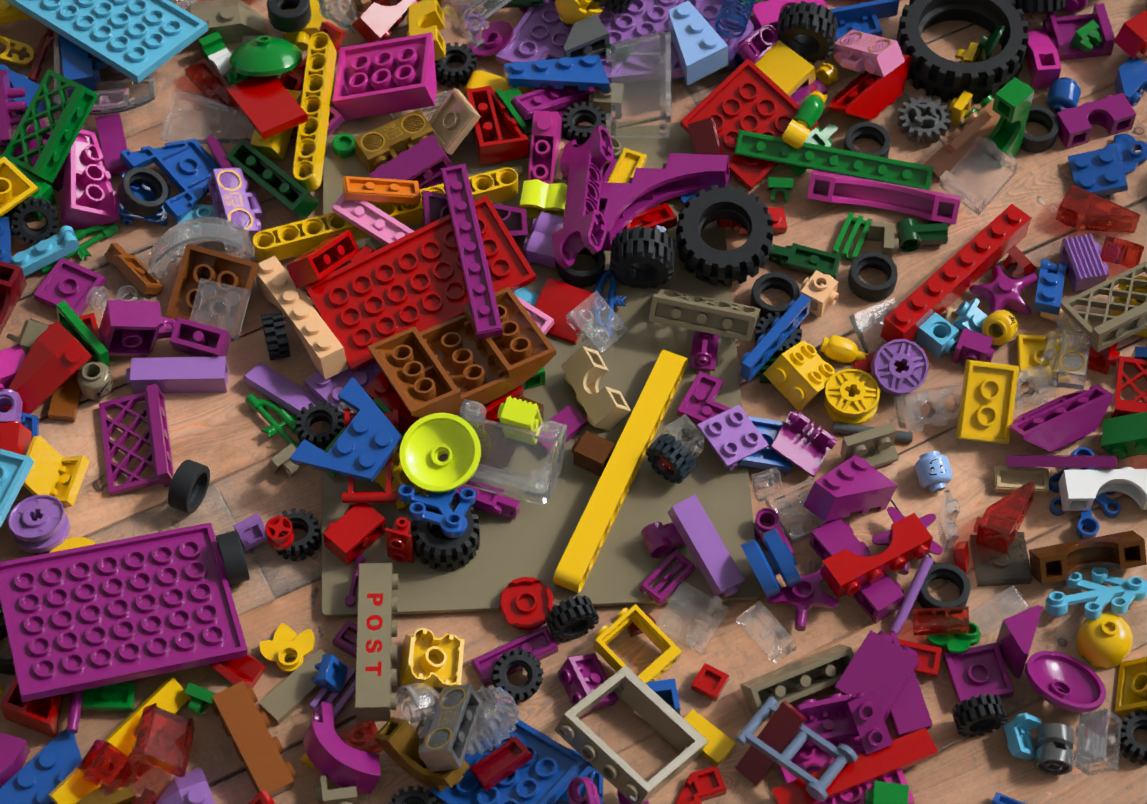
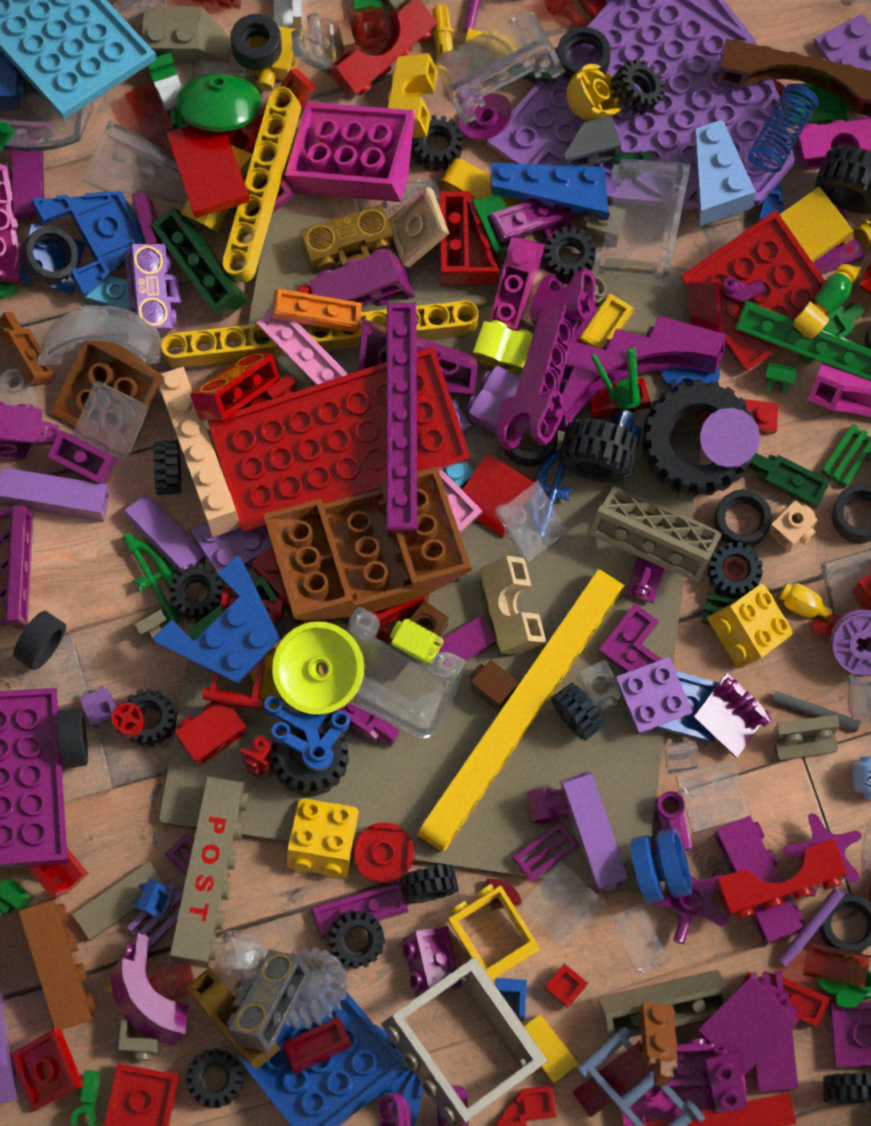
camera: 10 degrees right, 15 degrees up
yellow plate [260,623,315,673] -> none
green tile [332,133,355,158] -> none
magenta hinge [345,554,365,607] -> none
yellow slope [399,628,465,688] -> none
magenta piece [732,25,778,64] -> none
blue plate [740,294,811,382] -> none
magenta wedge [803,455,898,522] -> none
yellow wheel [824,369,880,426] -> none
none -> yellow bracket [287,798,359,879]
none -> green plant [591,347,641,409]
none -> dark orange hinge [639,1001,678,1086]
none -> medium lavender tile [700,408,760,468]
none -> magenta arm [722,277,766,302]

